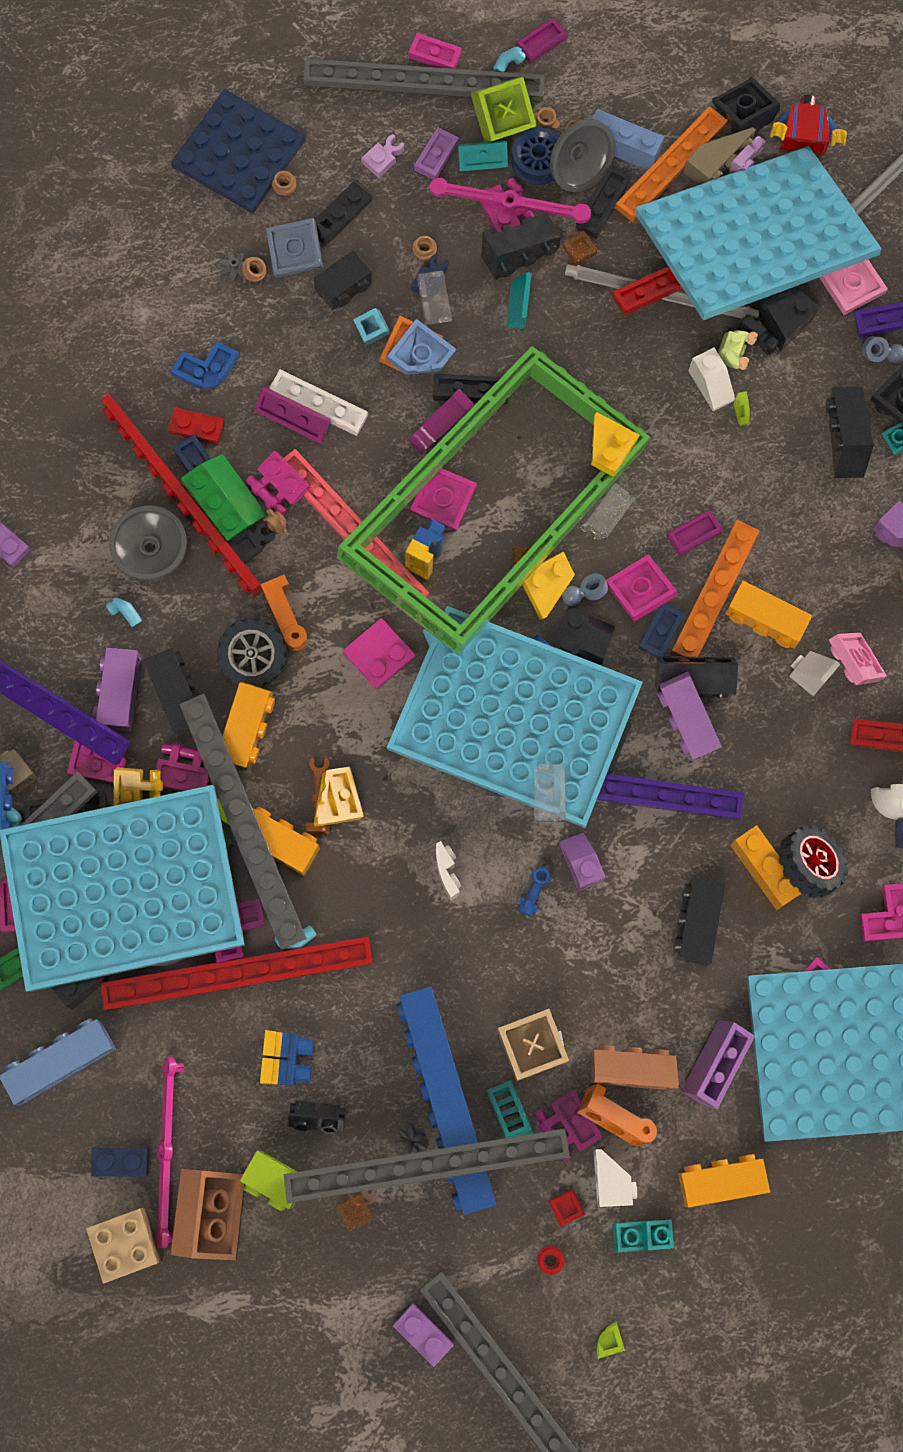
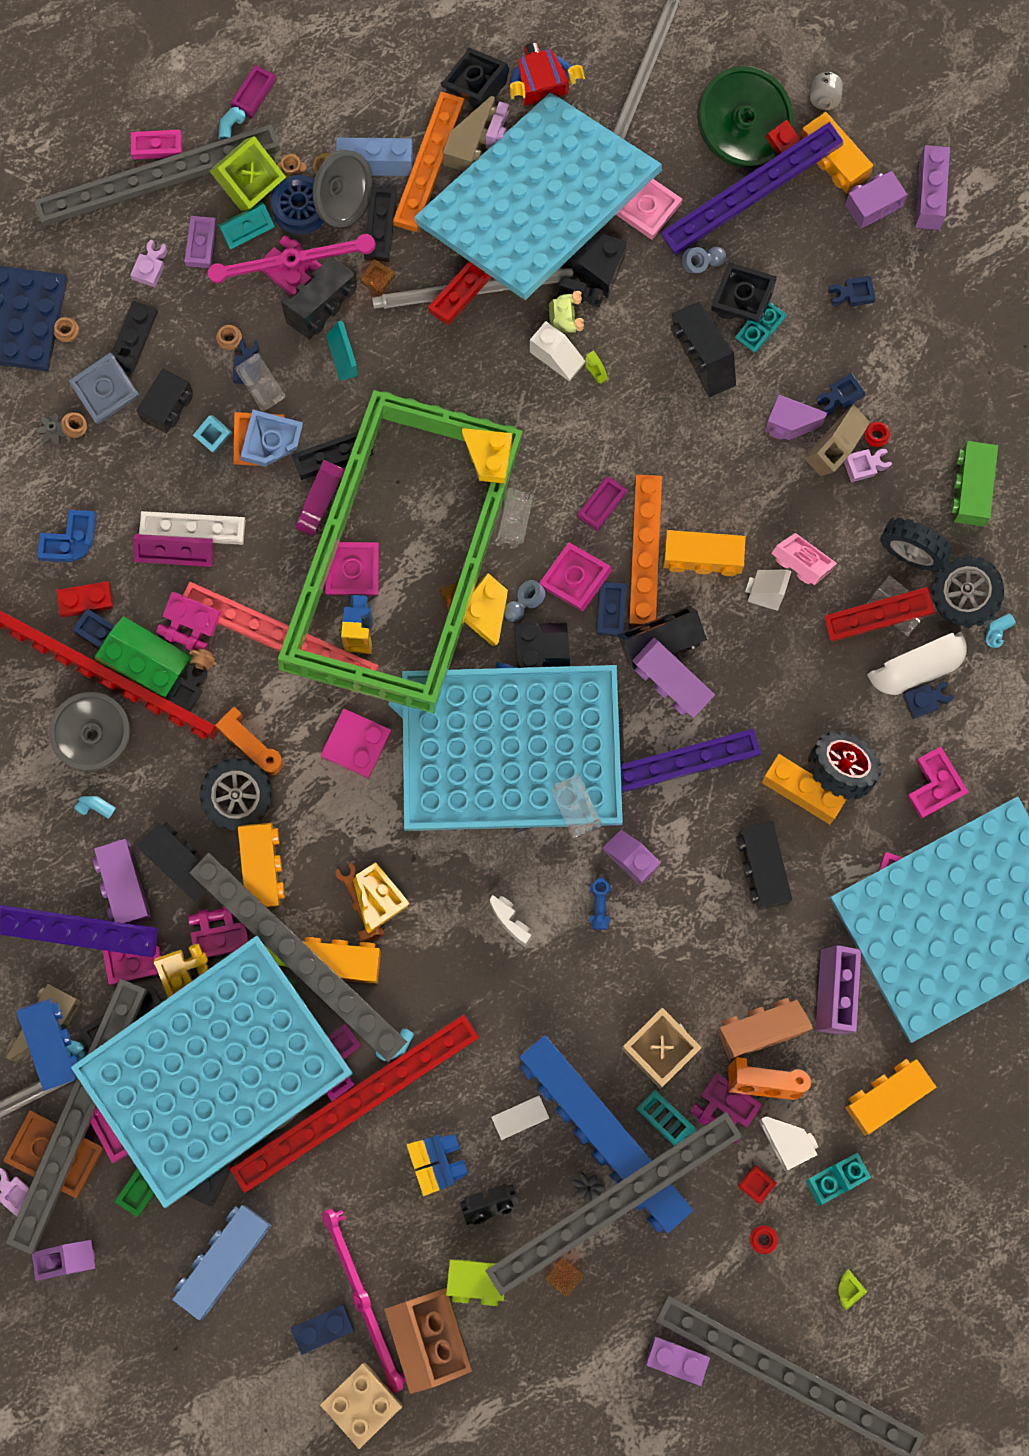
camera: 20 degrees left, 0 degrees up
none -> white sticker [492,1096,549,1140]

